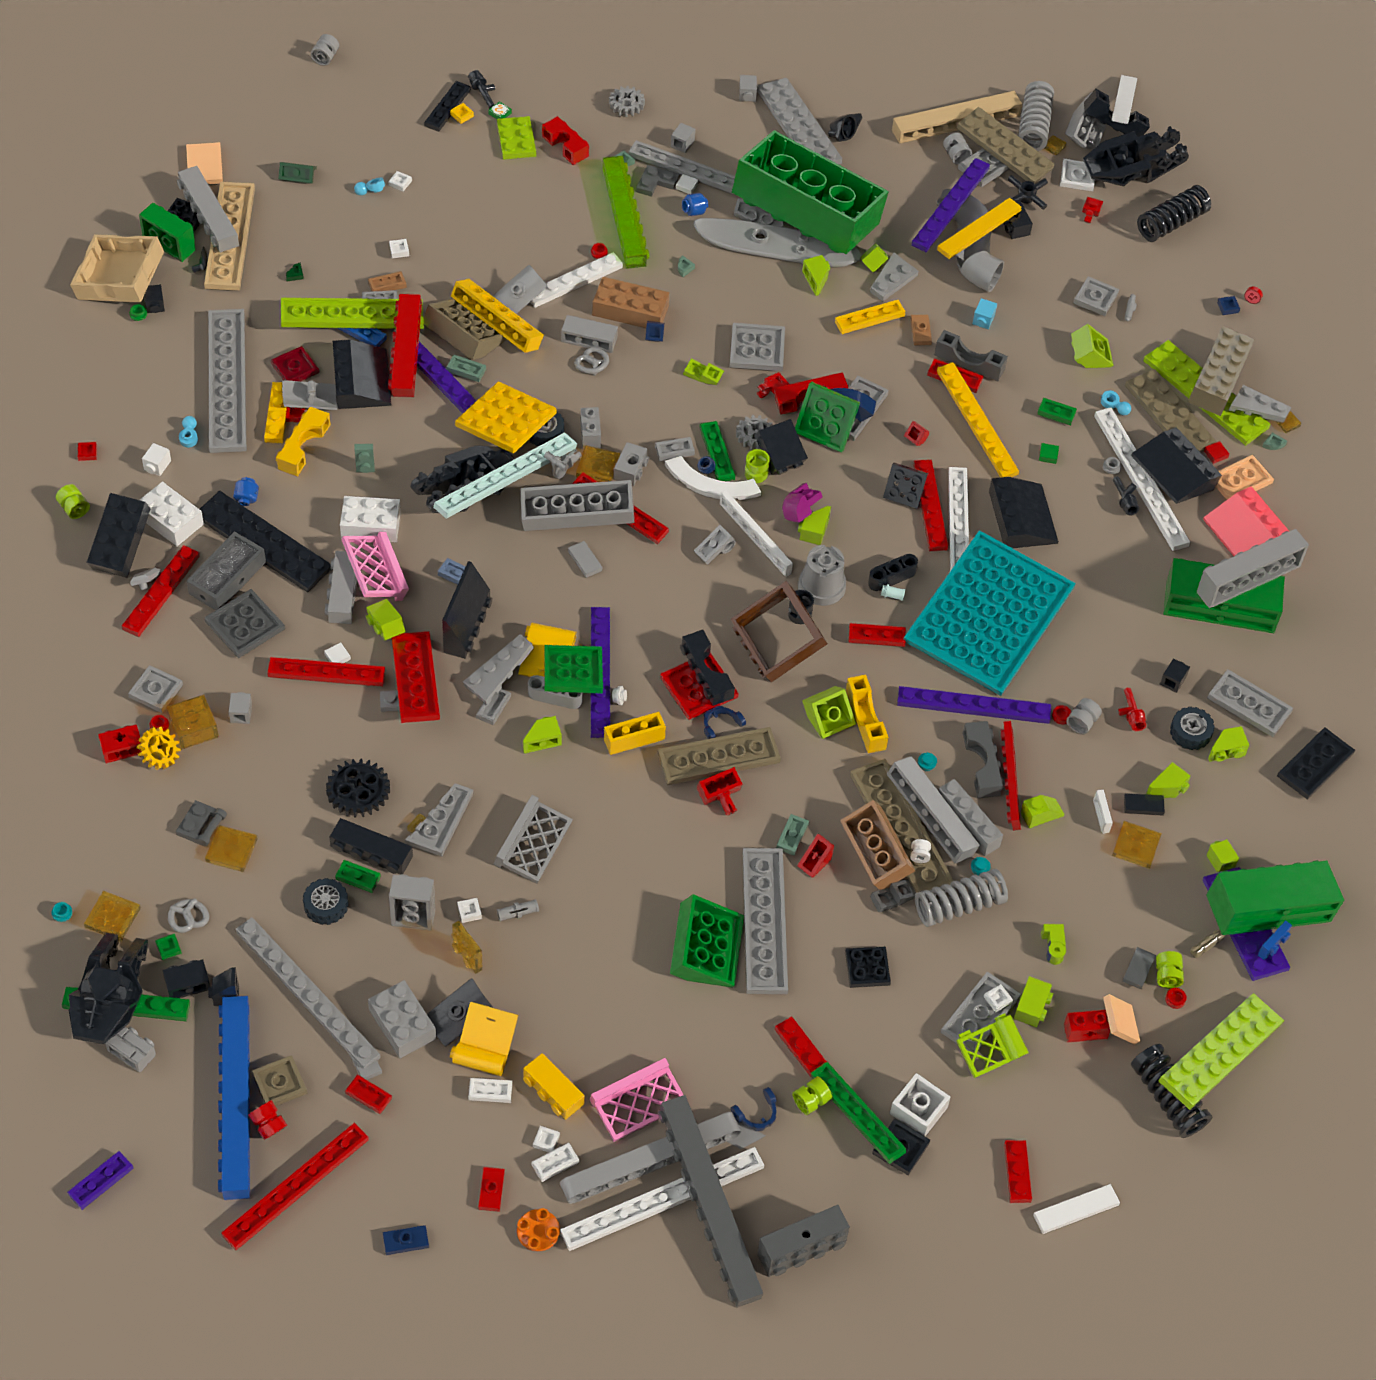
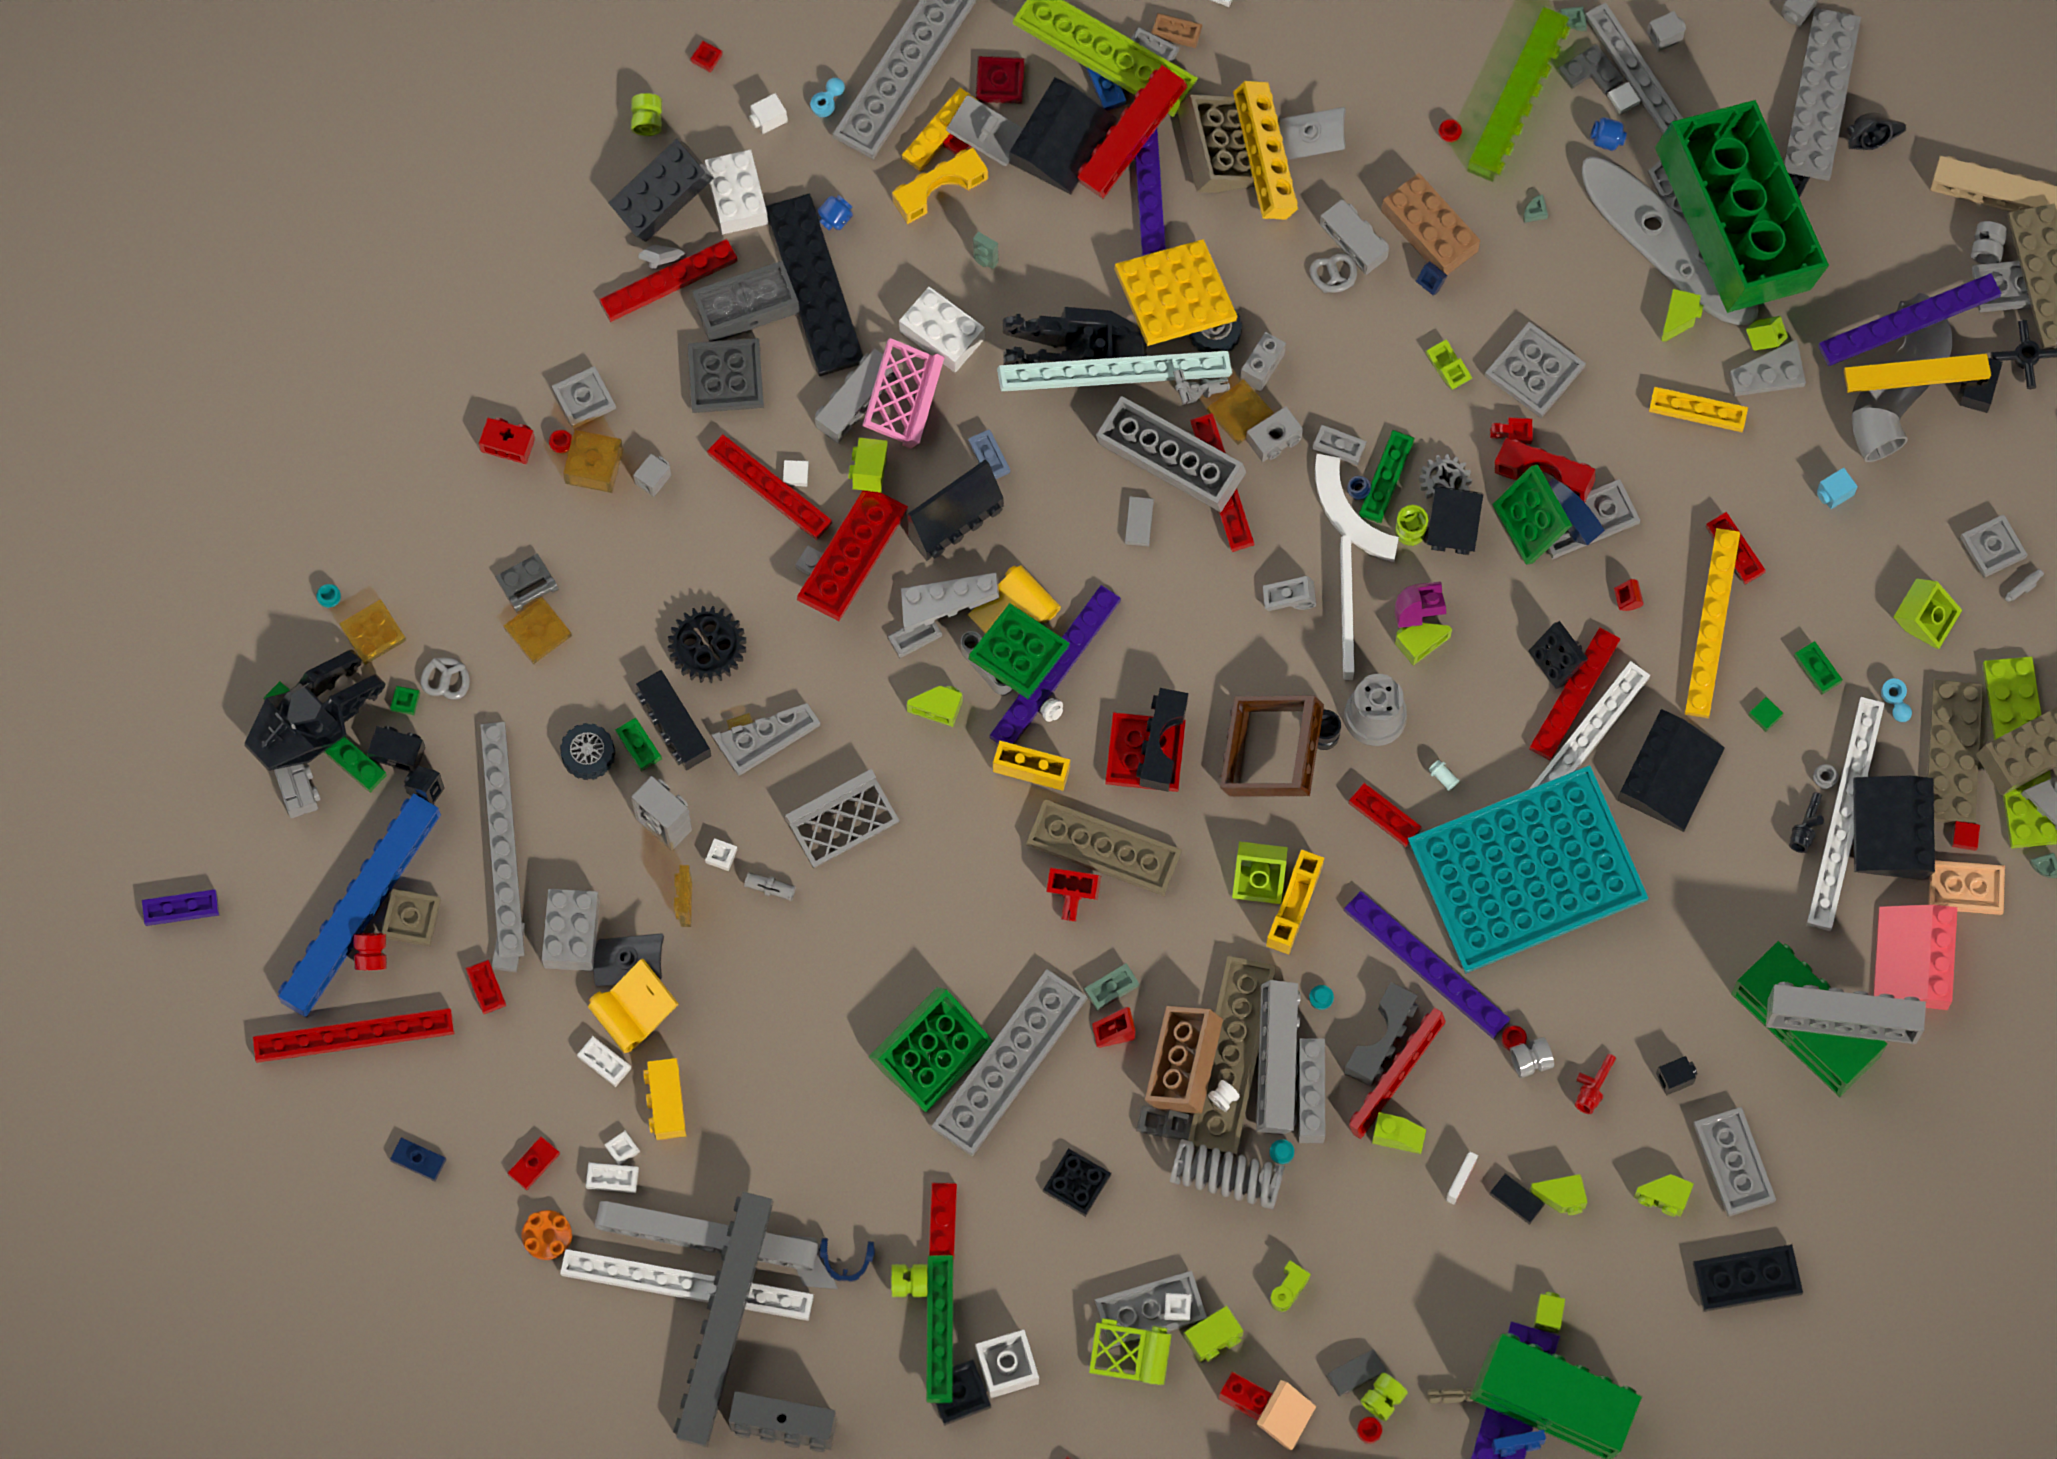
camera: 40 degrees right, 15 degrees up
yellow gear [137,727,181,770] -> none
sand green plate [446,355,486,382] -> none
white plate [530,252,623,308] -> none
bright pink fence [590,1058,683,1142] -> none
dark blue piece [704,706,746,739] -> none
black beam [868,554,918,591] -> none
medium nougat plate [910,315,932,345] -> none
dark grey arch [934,330,1008,381] -> none
clear yellow plate [1112,821,1162,869] -> none
black wheel [1170,706,1215,750] -> none

